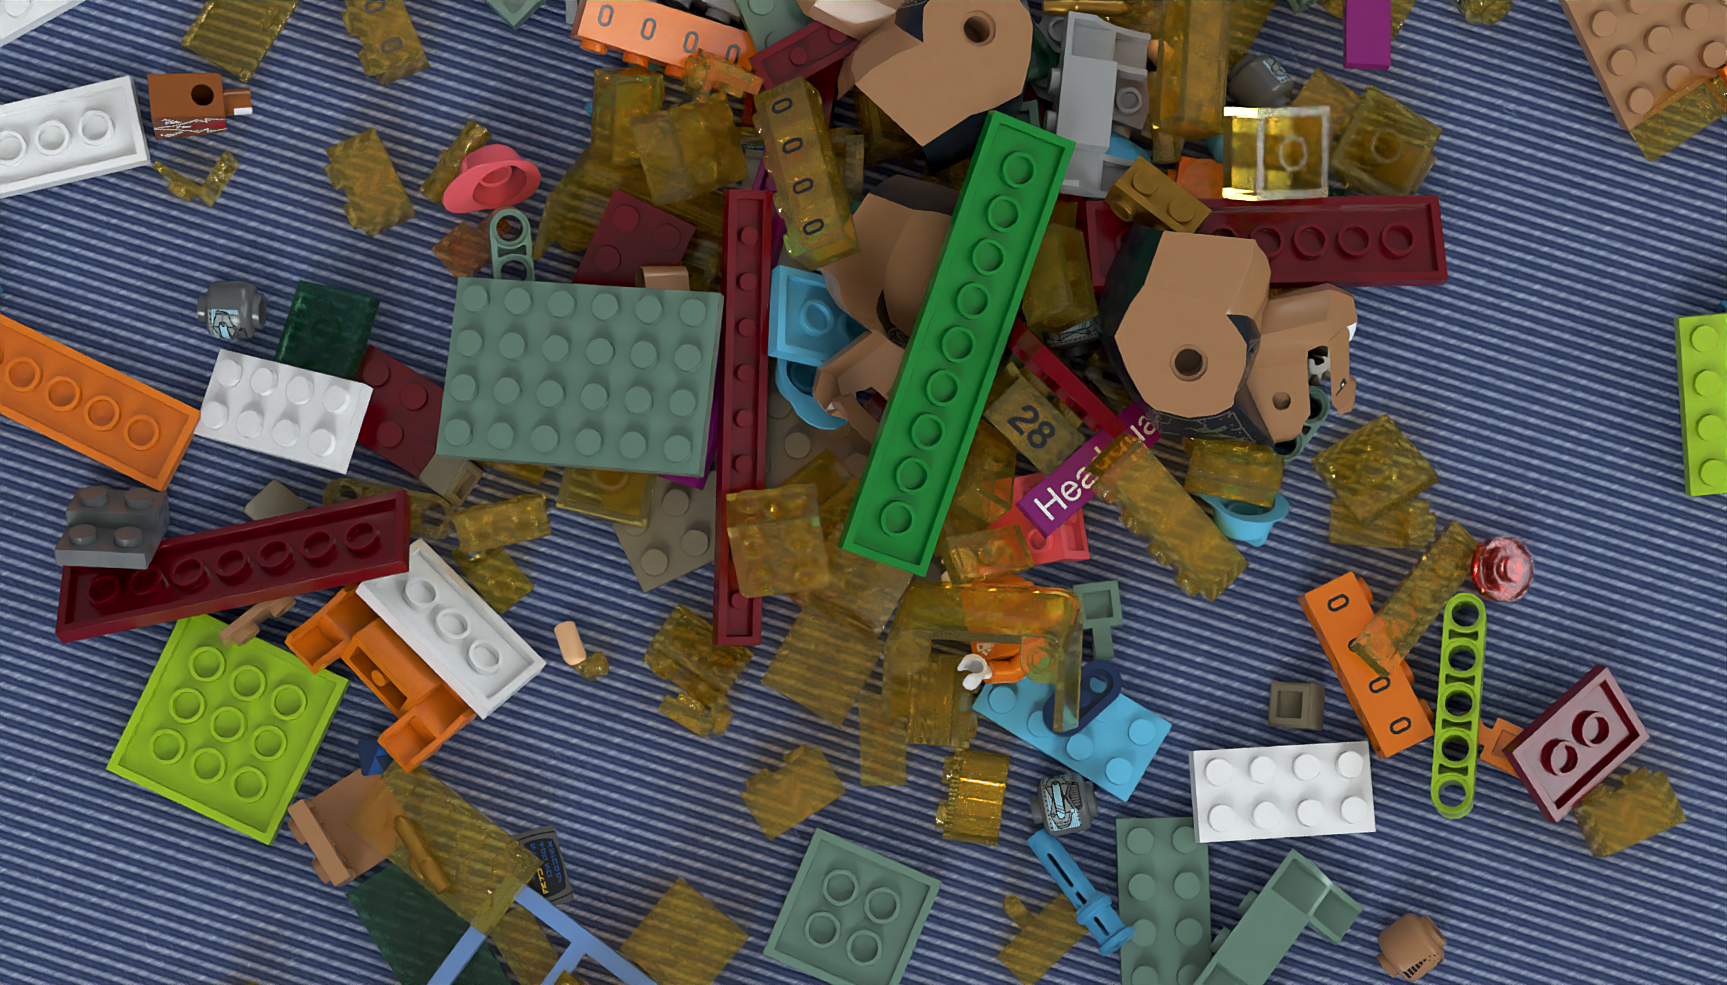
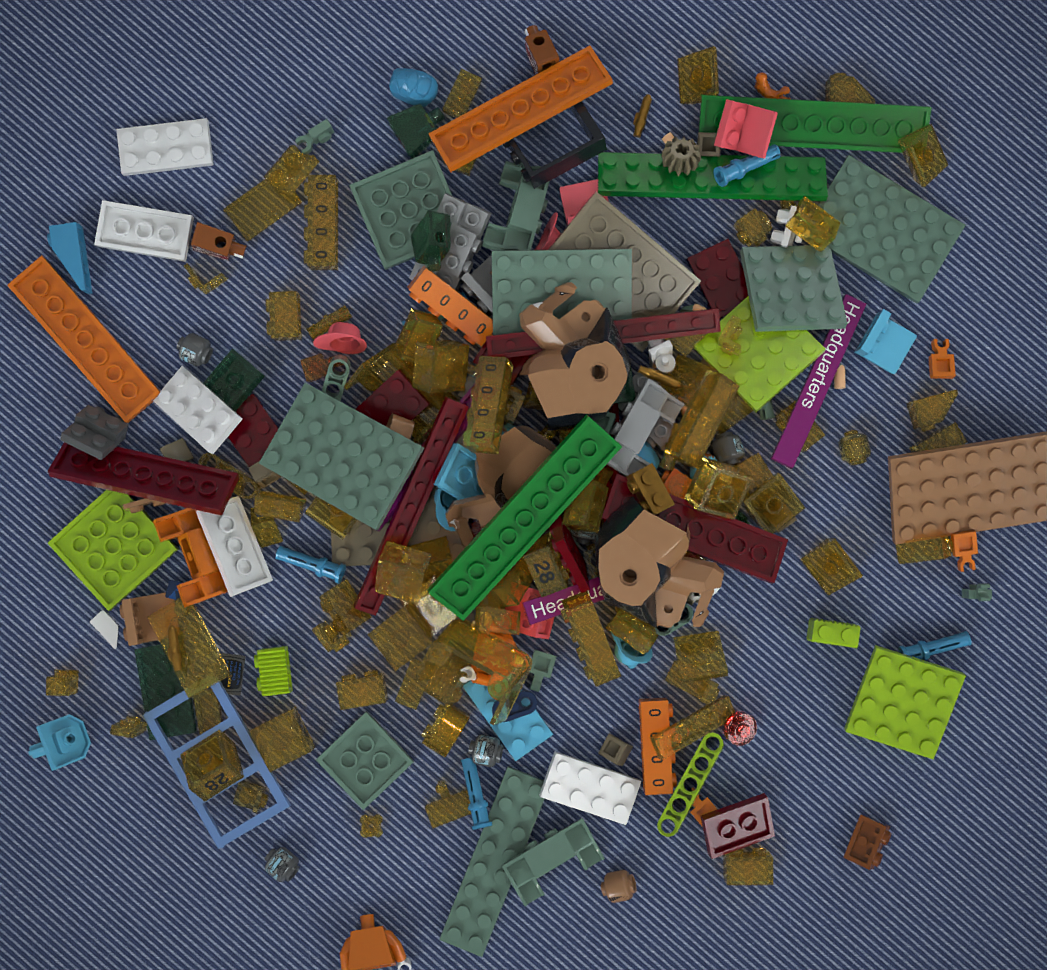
camera: 25 degrees right, 5 degrees up
arm [554,621,610,681] -> none
clear yellow bracket [680,48,764,104] -> none
none -> white sticker [90,610,118,649]
none -> lime brick [254,645,293,696]
none -> dark azure pin [275,546,346,584]
none -> clear yellow slope [800,538,863,595]
none -> lime brick [806,617,861,648]

